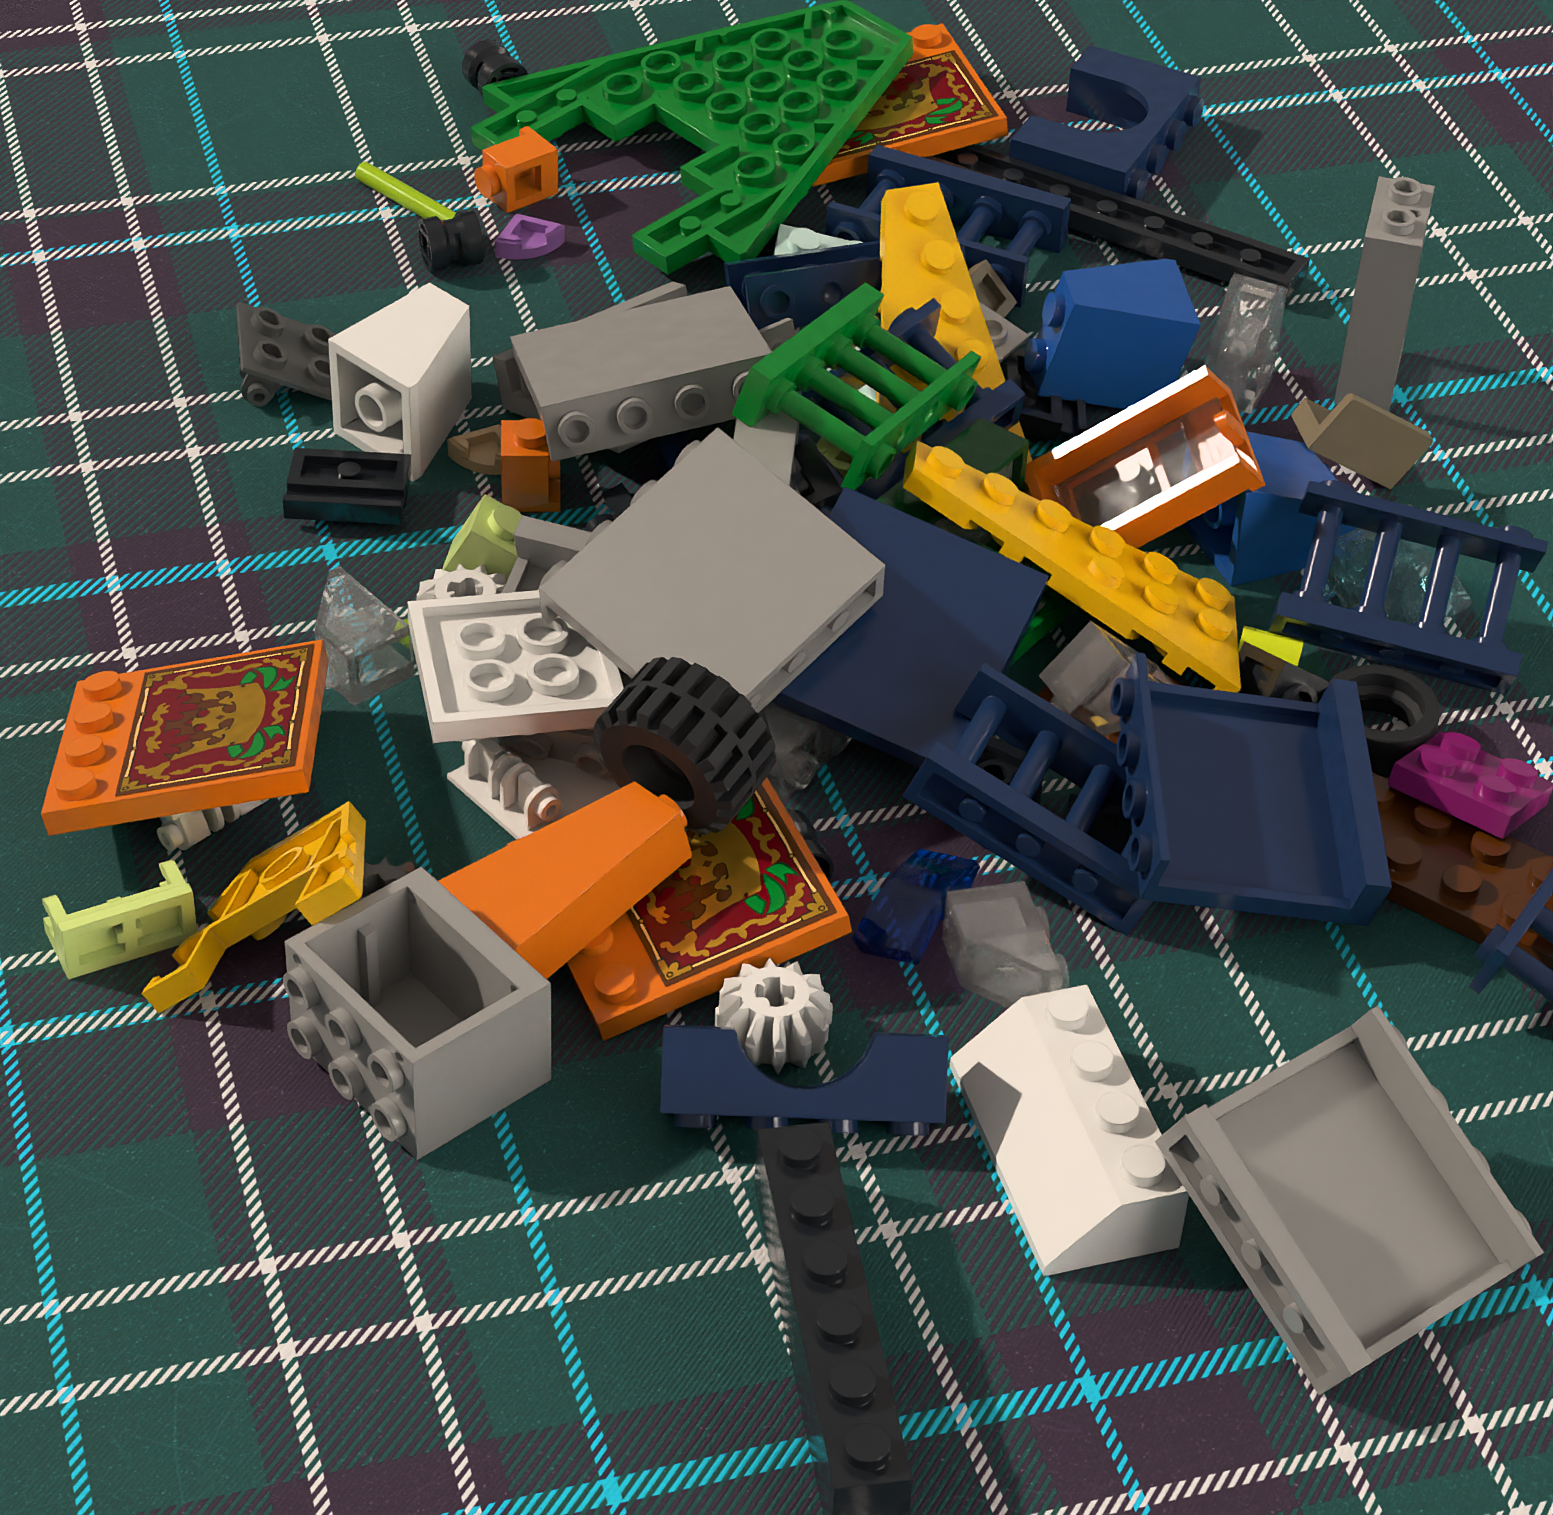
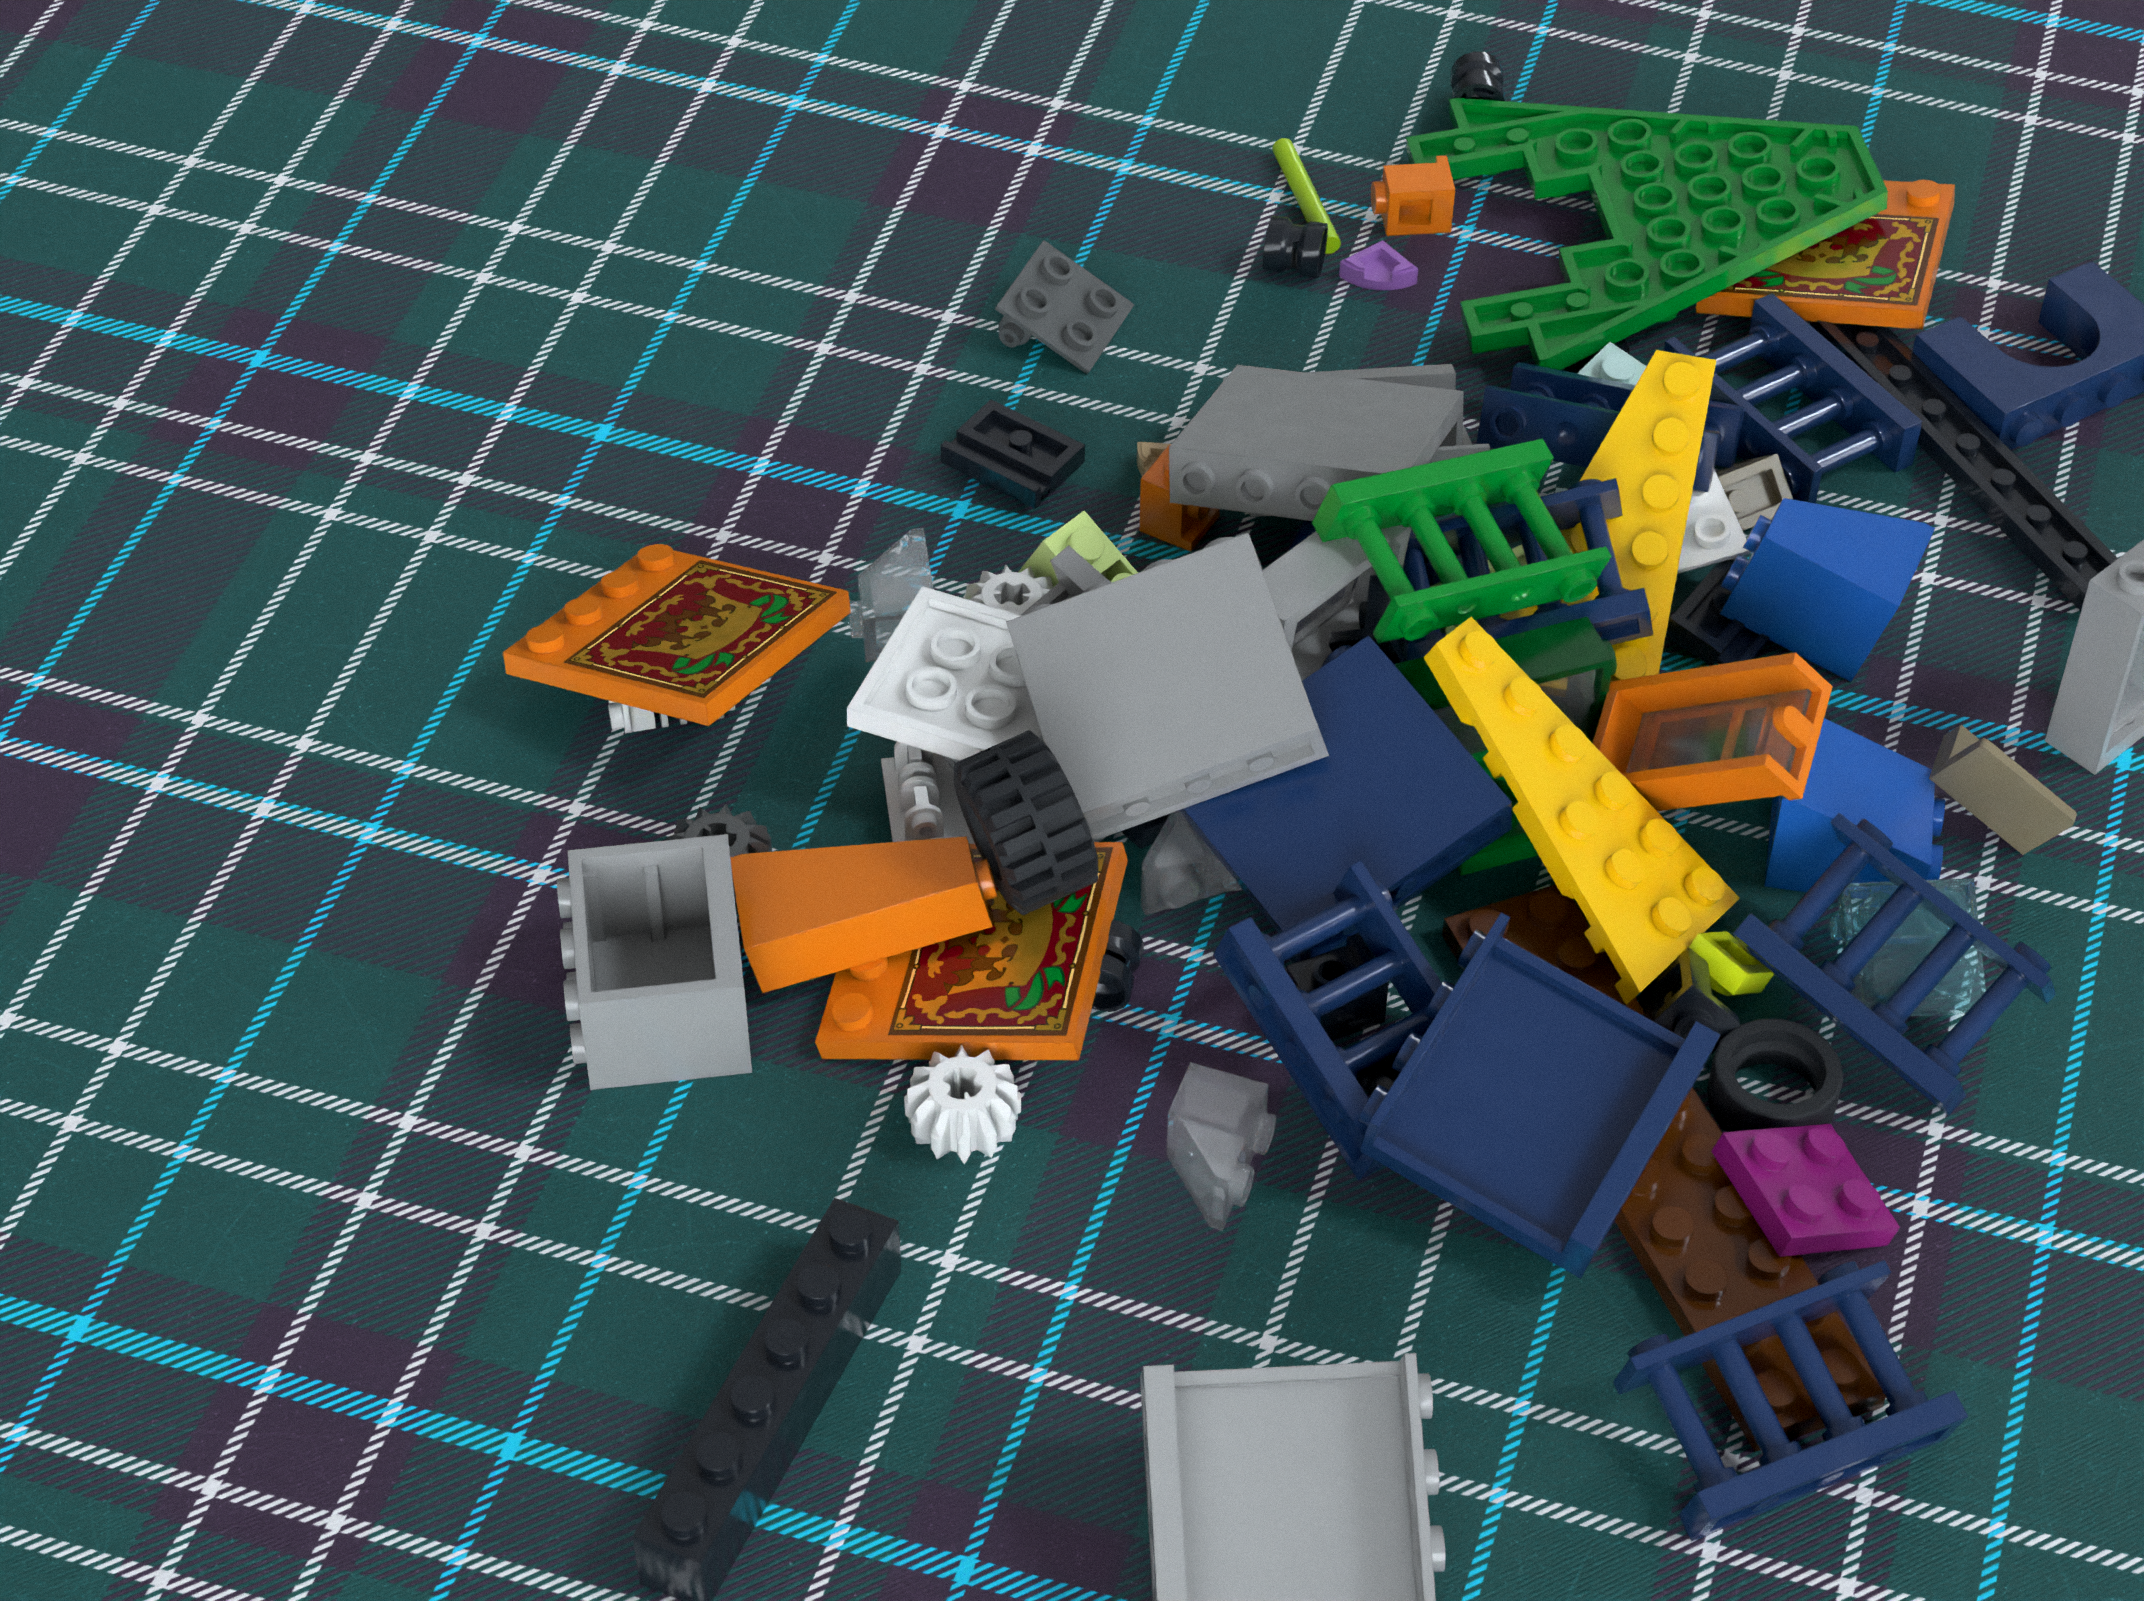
camera: 35 degrees right, 5 degrees up
yellowish green hinge [42,860,197,980] -> none
yellow wing [141,801,366,1013] -> none
white slope [328,283,472,482] -> none
dark blue arch [660,1025,949,1136] -> none
clear blue slope [852,849,980,965] -> none
white slope [950,985,1189,1276] -> none
clear slope [1039,621,1173,736] -> none
clear slope [1204,273,1288,414] -> none

